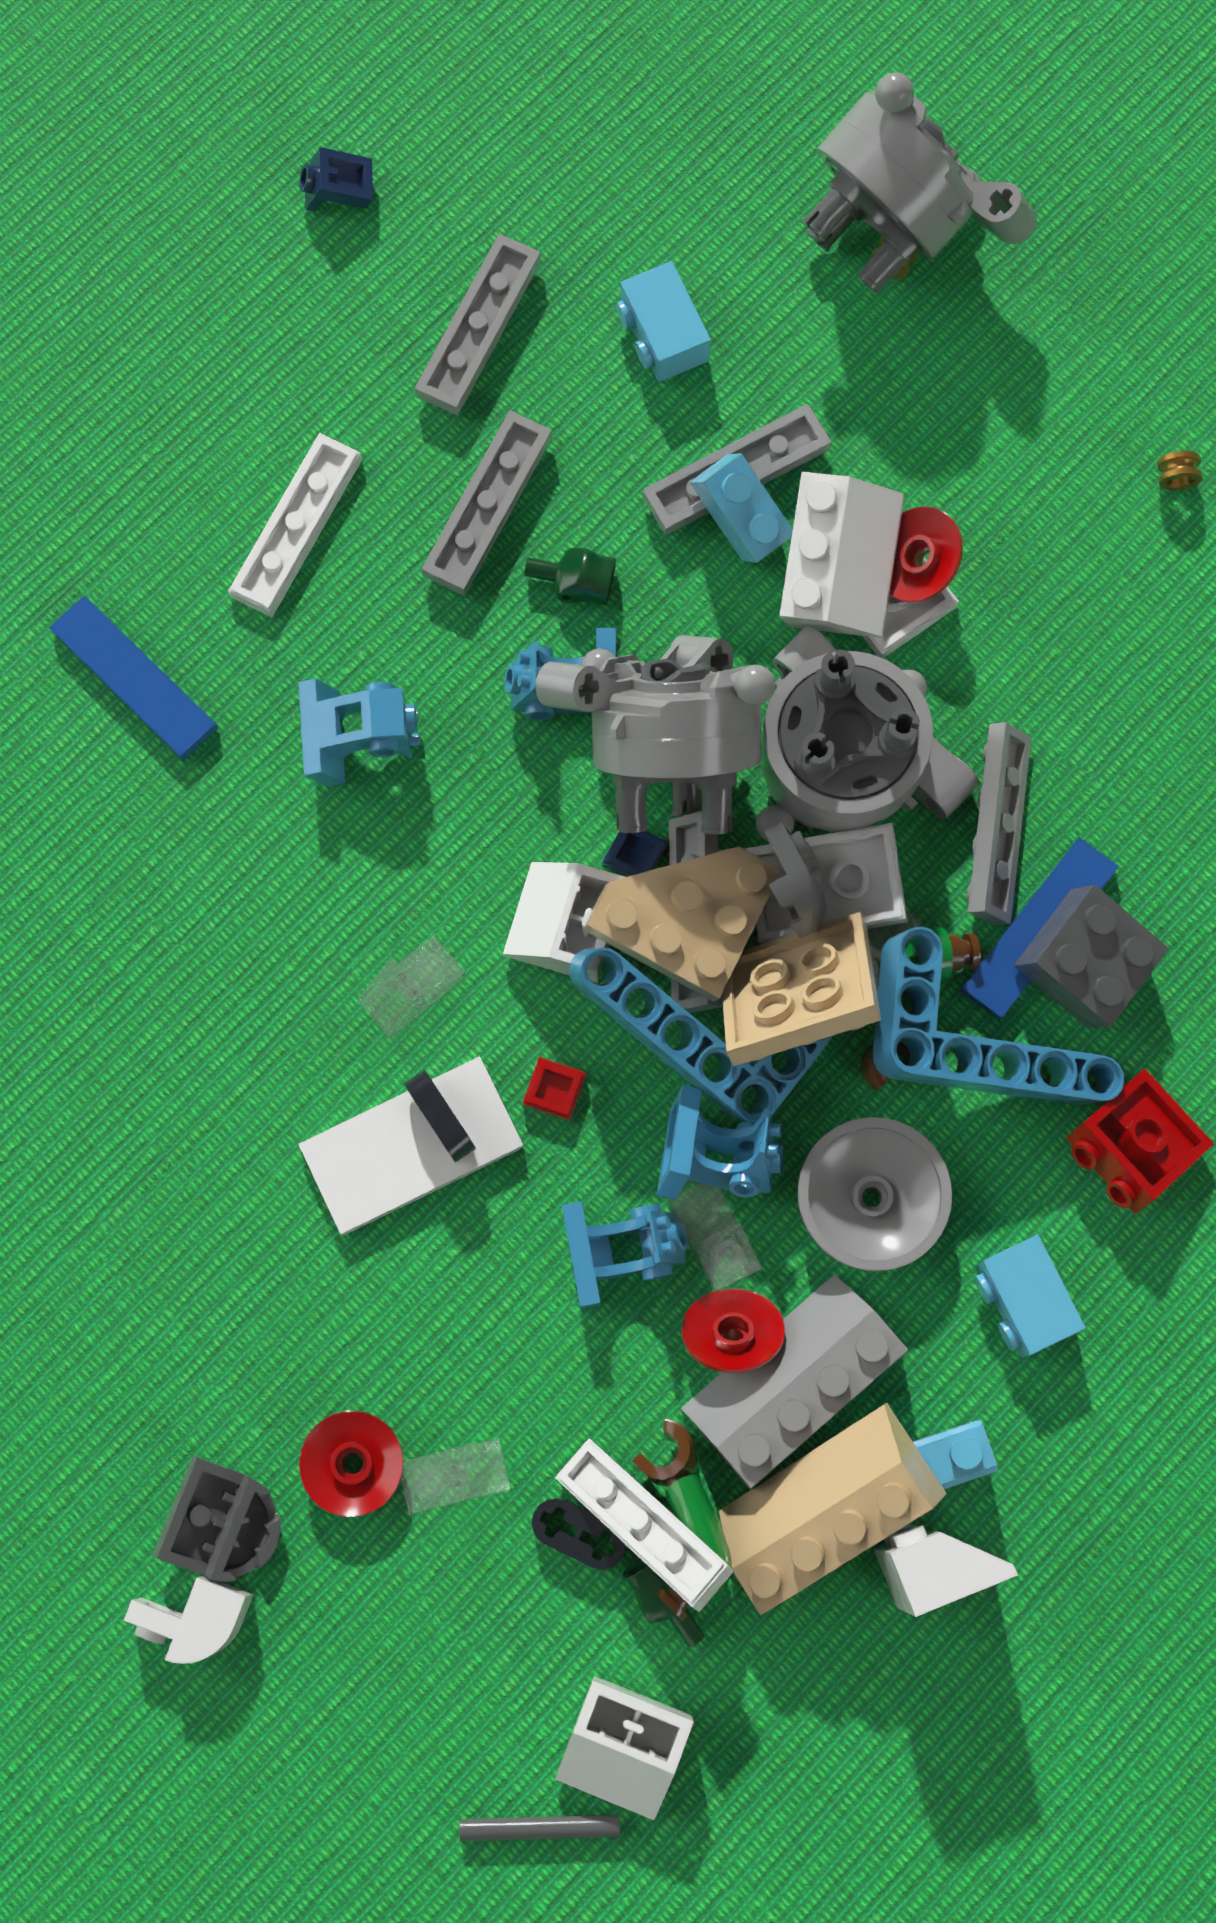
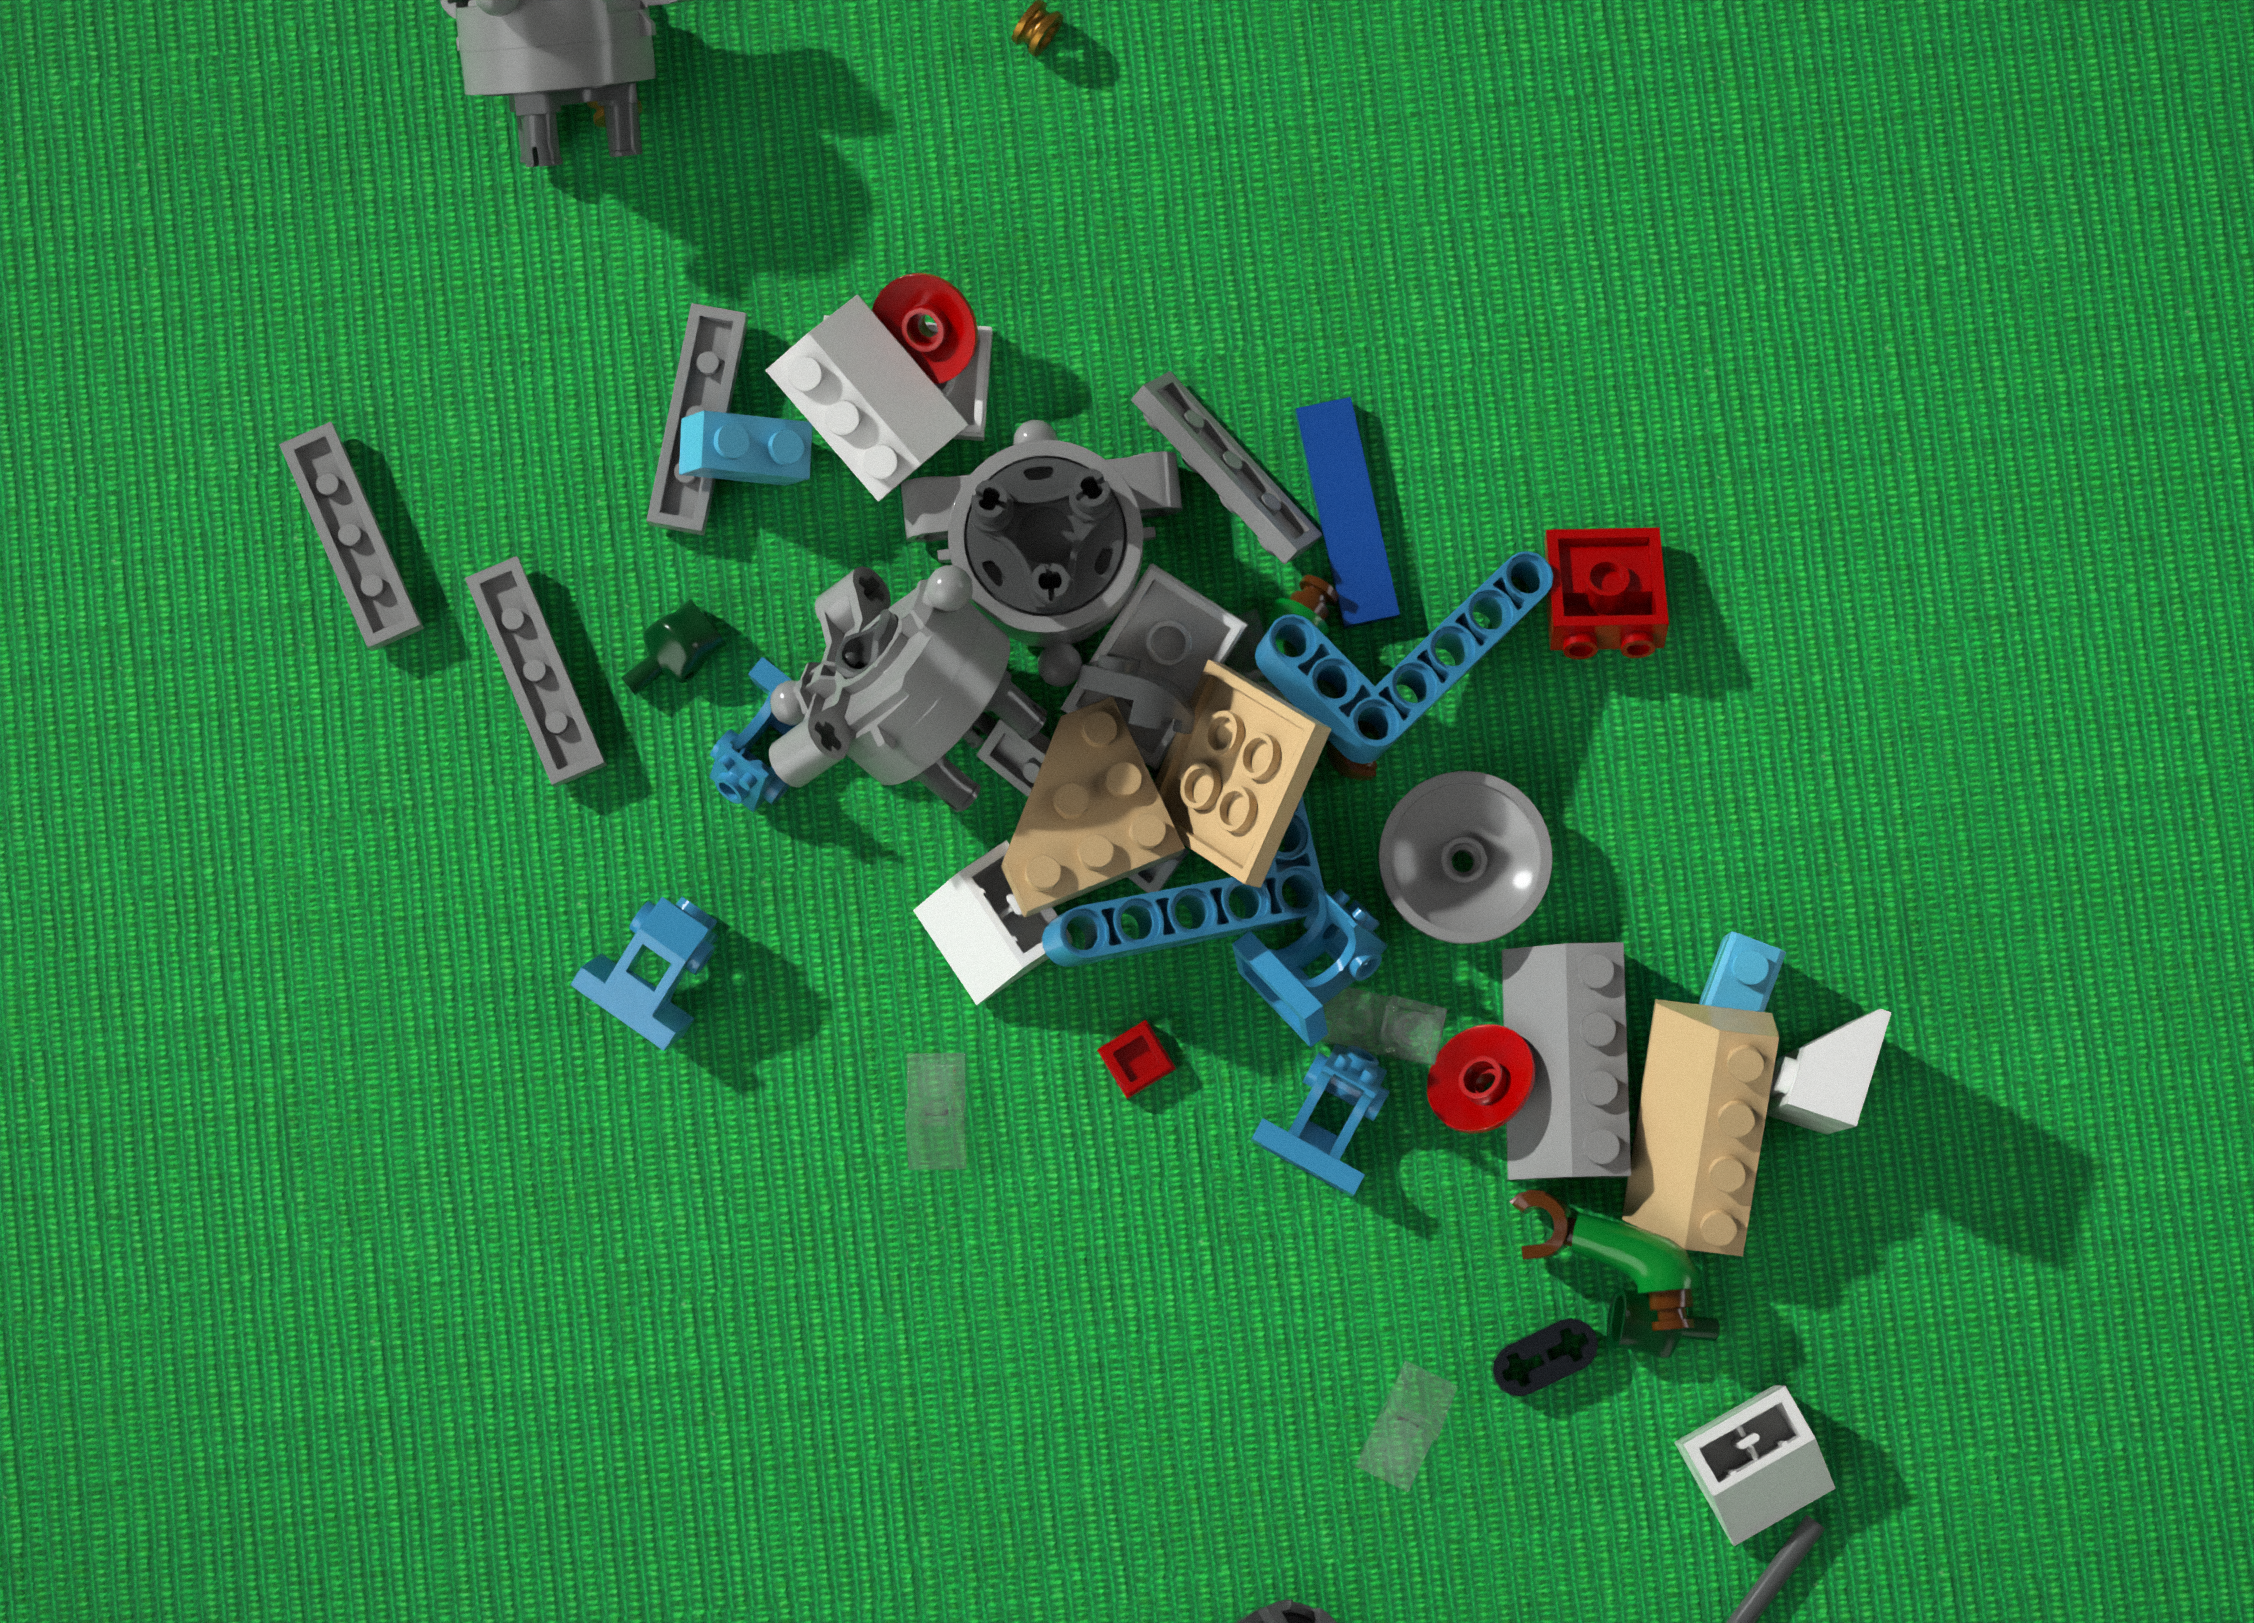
camera: 50 degrees left, 5 degrees up
blue tile [49,596,218,761] -> none
white tile [228,433,362,617] -> none
white tile [298,1056,524,1236] -> none
dark blue bracket [299,147,373,212] -> none
red dish [299,1411,403,1517] -> none
black beam [403,1070,476,1163] -> none
white tile [555,1439,734,1612] -> none
dark blue tile [602,831,669,877] -> none
medium azure brick [616,261,711,382] -> none
medium azure brick [975,1234,1086,1358] -> none
dark grey brick [1014,884,1169,1028] -> none

